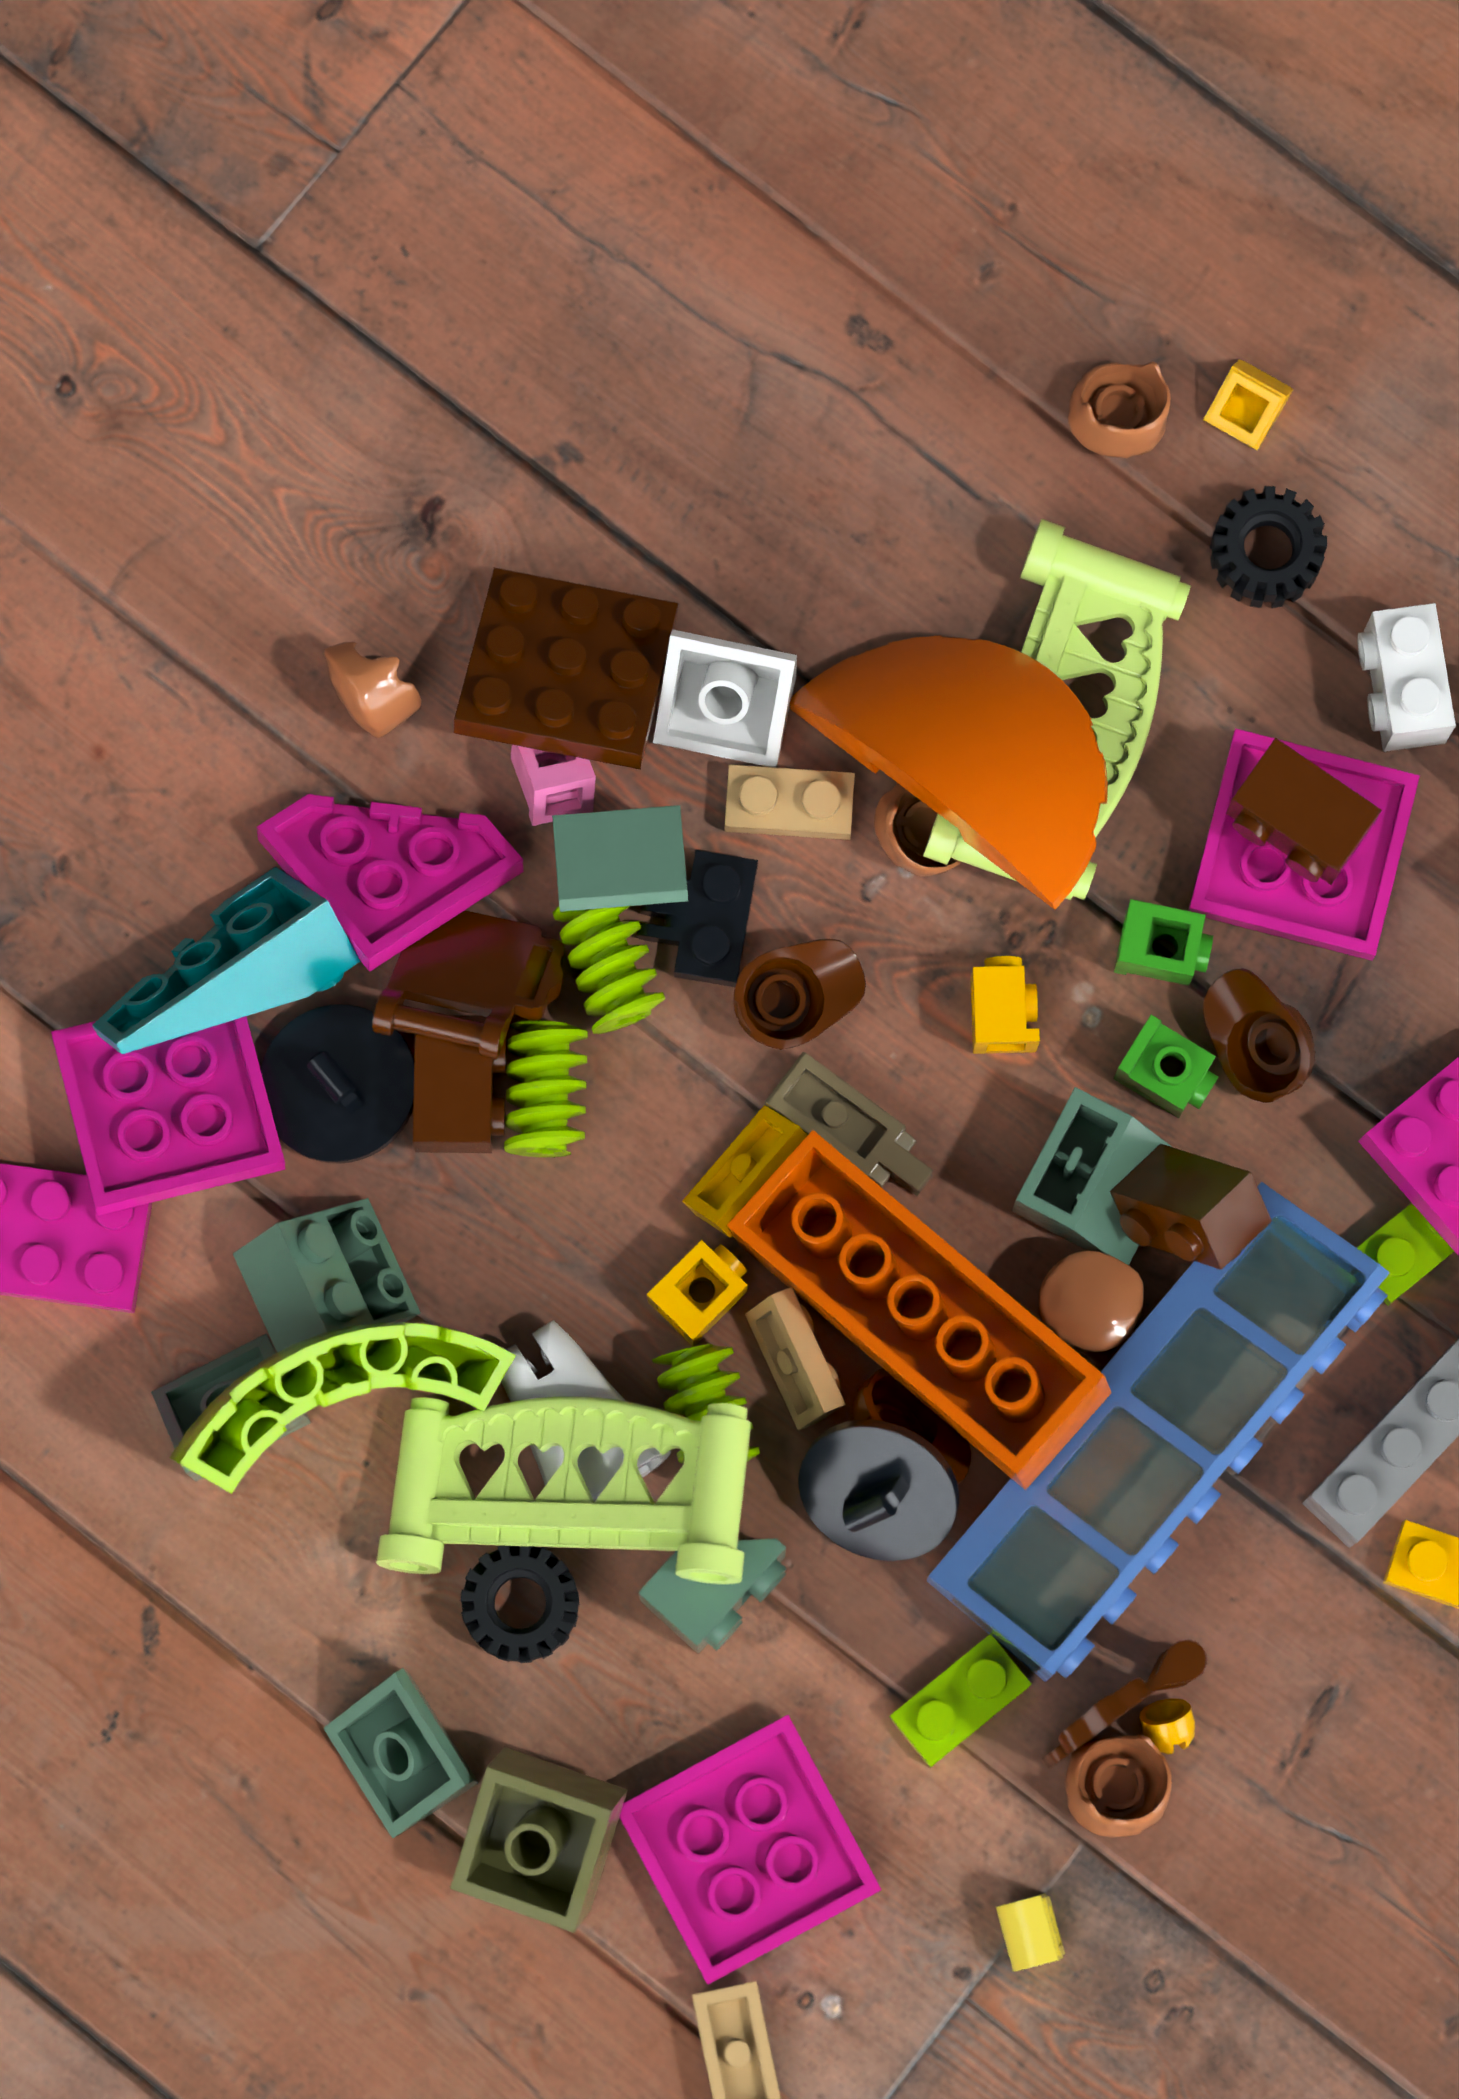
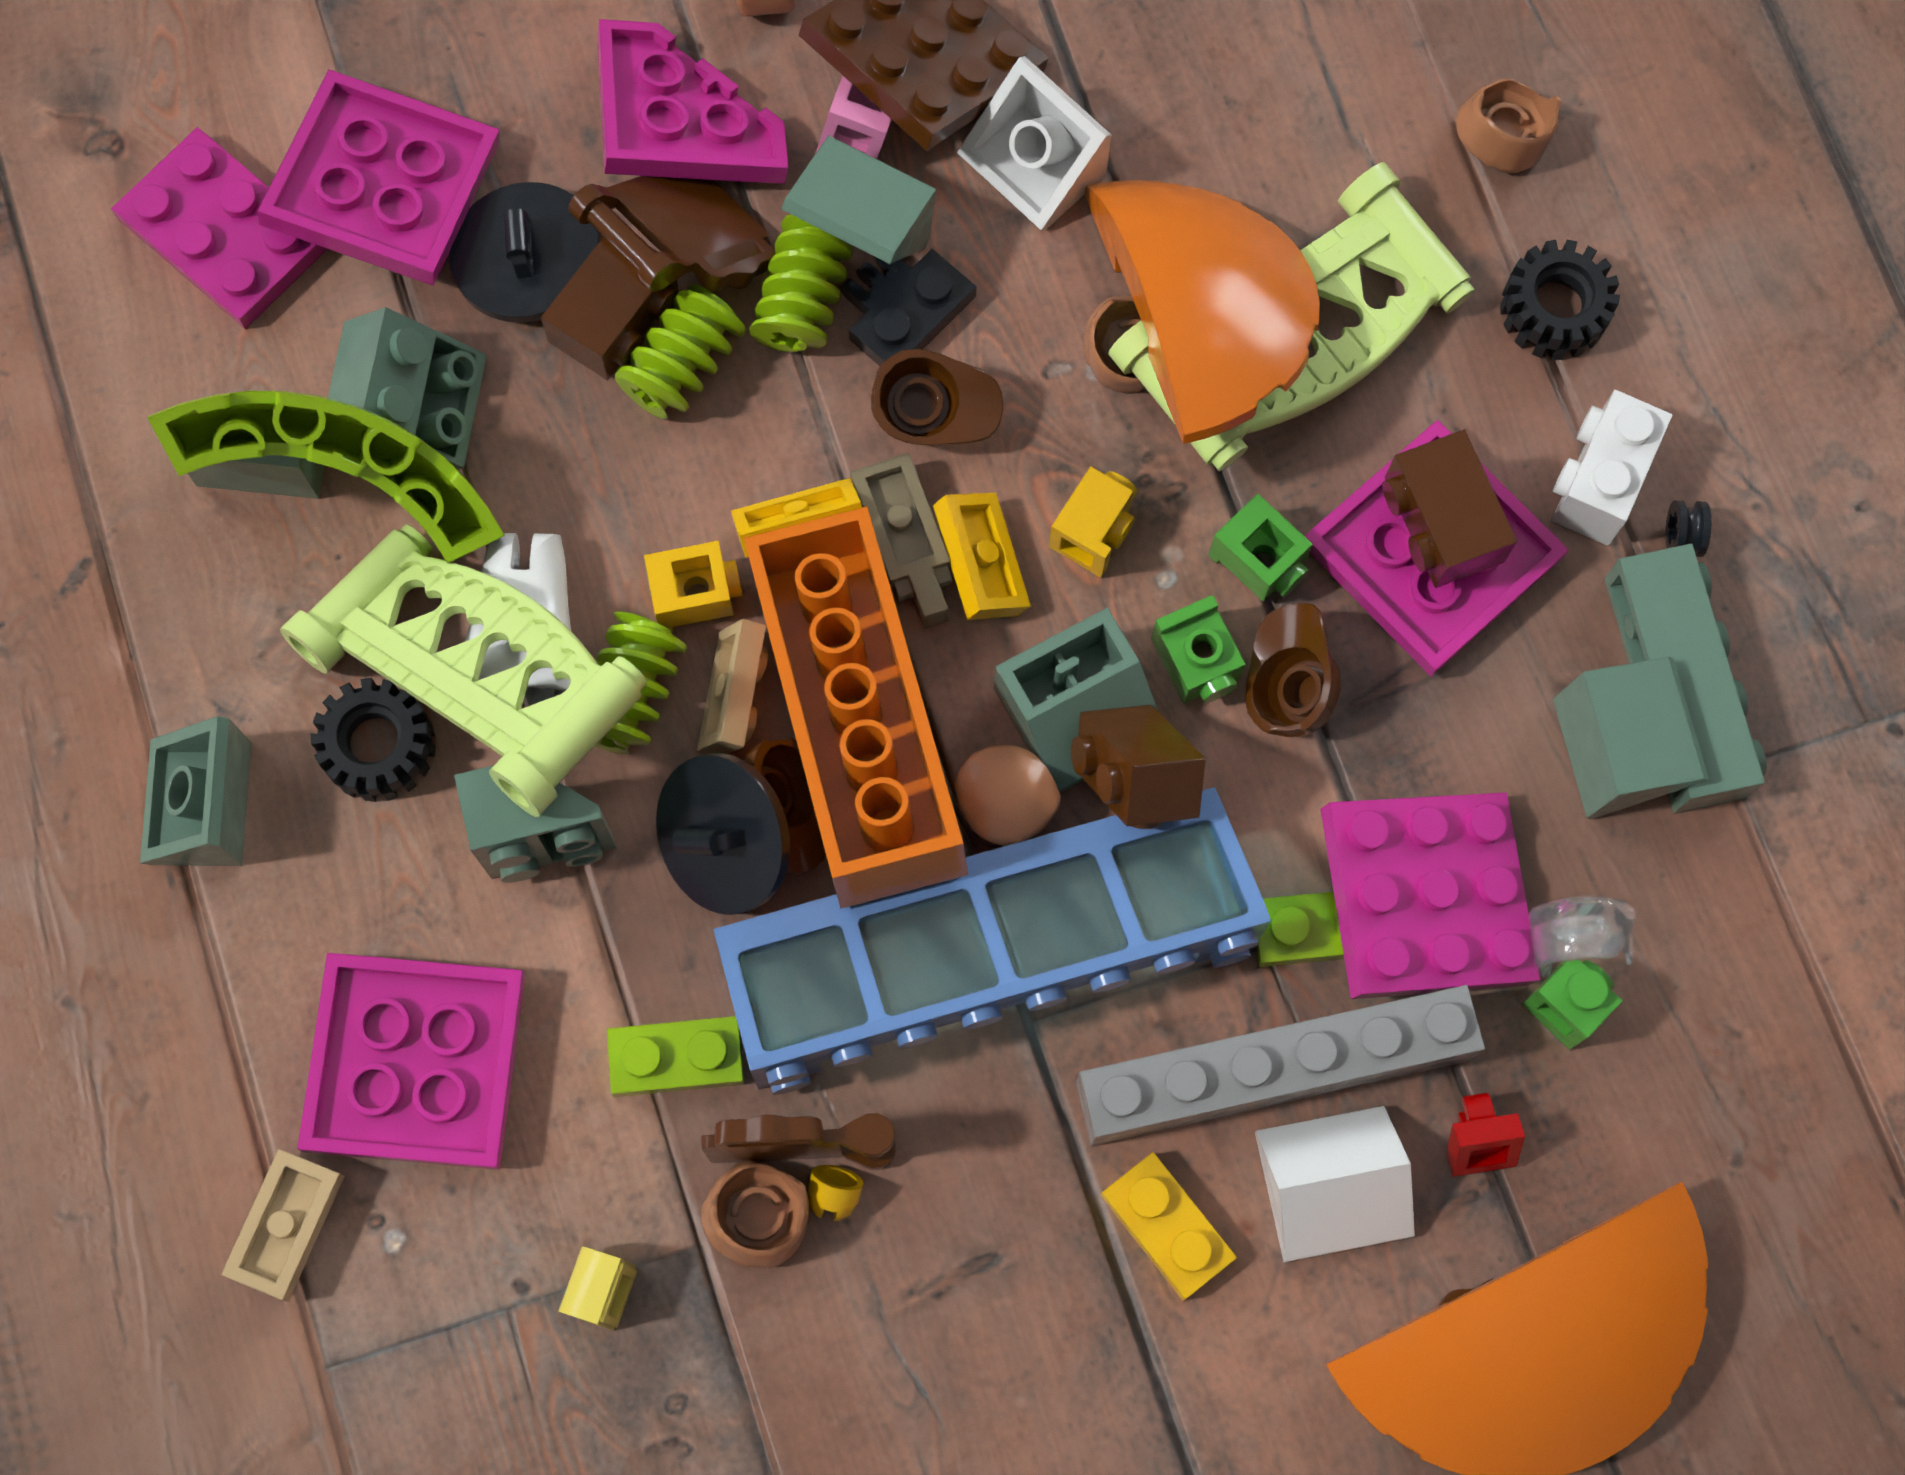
camera: 30 degrees right, 5 degrees down
teal wedge [92,866,360,1055] -> none
olive brick [450,1747,628,1933] -> none
tan plate [724,765,855,840] -> none
yellow slope [1203,360,1293,450] -> none
none -> yellow plate [933,493,1031,620]

